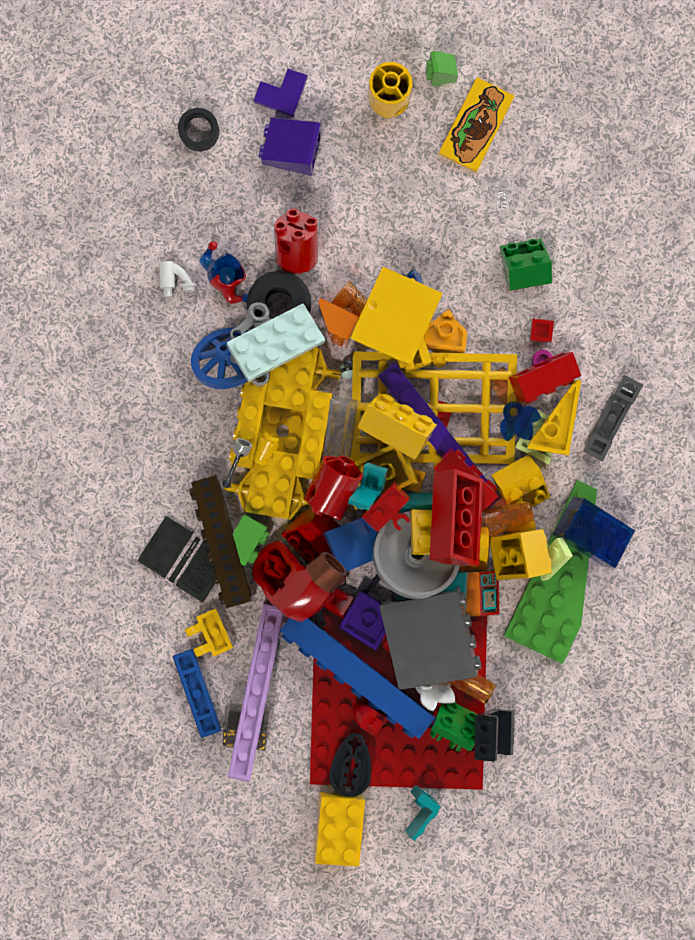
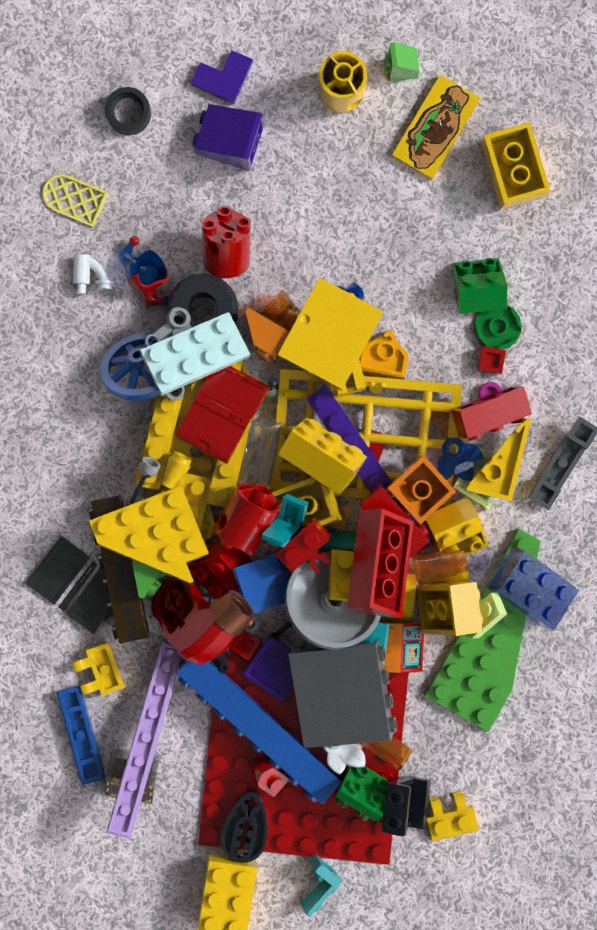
camera: 10 degrees right, 0 degrees up
none -> light yellow window [42,174,108,227]
none -> yellow wing [89,486,209,584]
none -> red piece [175,366,270,464]
none -> orange slope [387,455,456,525]
none -> yellow plate [427,790,479,842]
none -> green tile [474,306,522,350]
none -> yellow brick [480,122,551,210]

